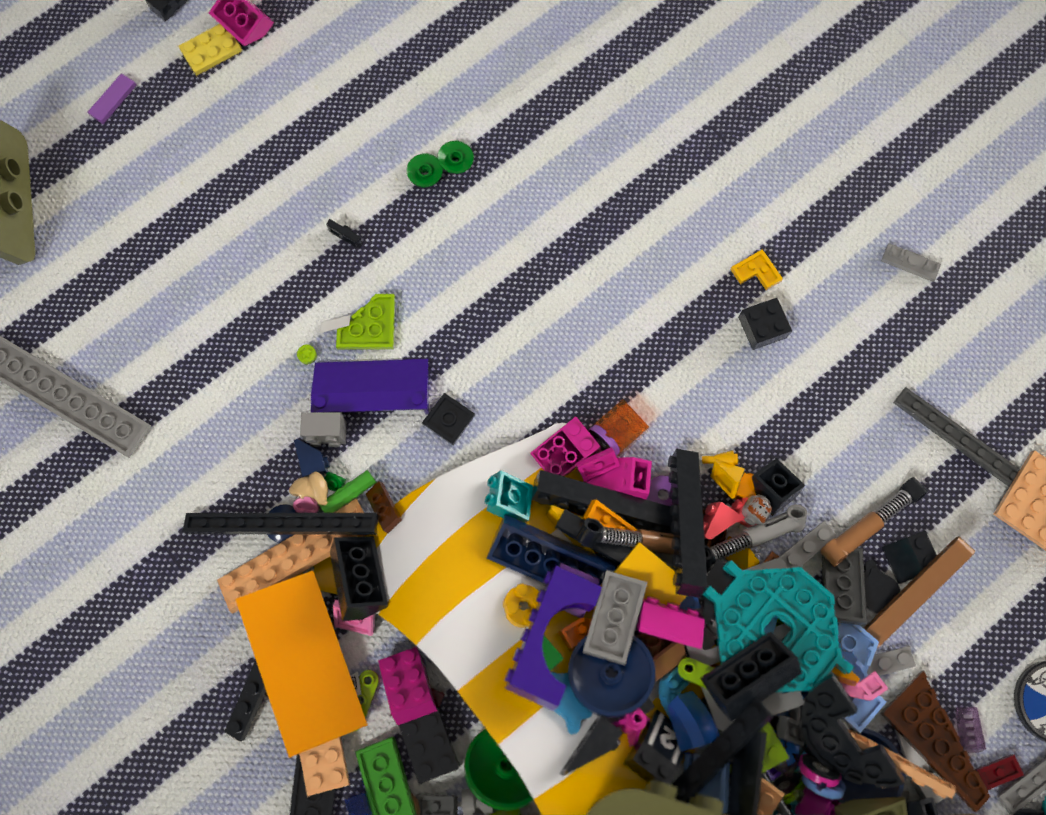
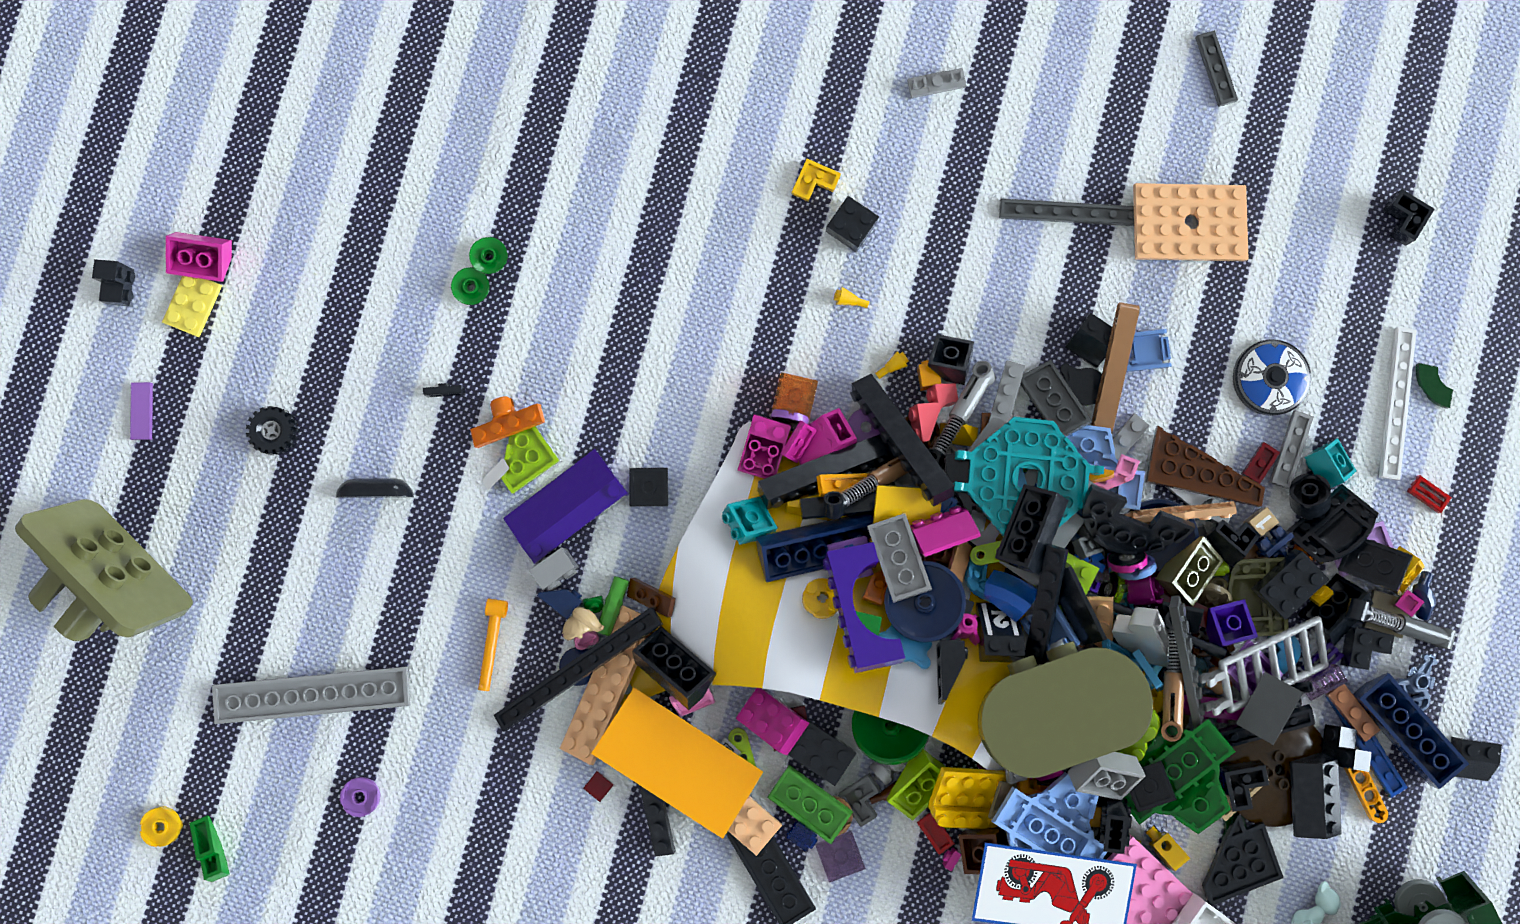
camera: 35 degrees left, 10 degrees up
lime tile [297,345,317,365] -> none
yellow slope [711,460,745,499] -> none
light grey head [742,495,772,525] -> none
piece [820,477,928,567] -> none
clear purple slope [955,707,986,753] -> none
none -> black wheel [246,406,300,455]
none -> black brick [336,478,414,498]
none -> medium lavender tile [340,777,380,817]
none -> orange plate [470,396,545,448]
none -> light orange piece [478,598,508,691]
none -> dark red sticker [583,771,614,802]
none -> yellow cone [833,287,869,308]
none -> medium blue container [1126,329,1172,372]

